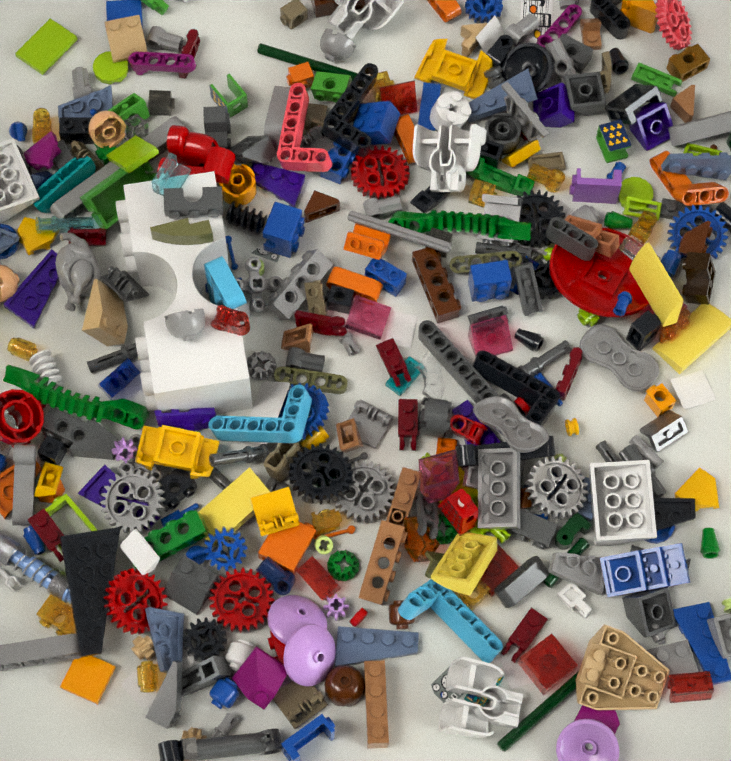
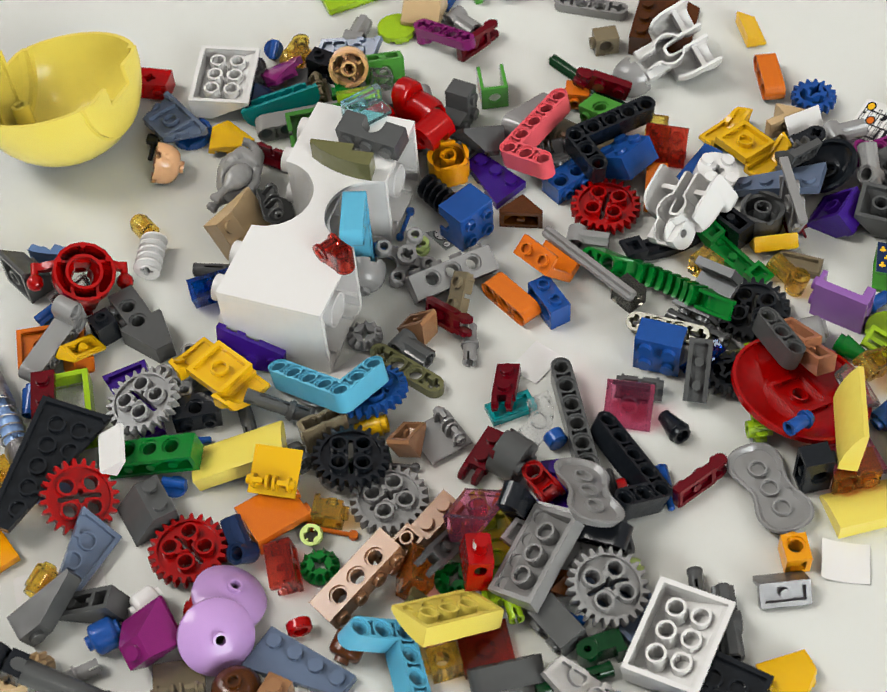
camera: 35 degrees right, 15 degrees down
green piece [3,365,150,429] -> none
dark purple wing [4,249,59,329] -> none
clear light blue pin [35,216,94,234] -> none
lavender gear [112,437,137,463] -> none
tan gear [131,635,156,661] -> none
clear smoke brick [148,90,175,116] -> none
light grey cylinder [164,309,205,341] -> none
black gear [183,617,227,661] -> none
blue gear [203,526,247,571] -> none
lavender gear [324,594,349,621] -> none
black brick [325,285,354,314] -> none
clear pink tile [345,295,391,340] -> none
reddish brown brick [412,247,461,324] -> none
dark grey pin [518,340,571,376] -> none
yellow bush [565,418,579,436] -> none
light grey axle [629,435,664,470] -> none
none -> blue piece [543,427,568,451]
none -> dark red hinge [572,67,633,101]
none -> dark grey plate [784,135,823,169]

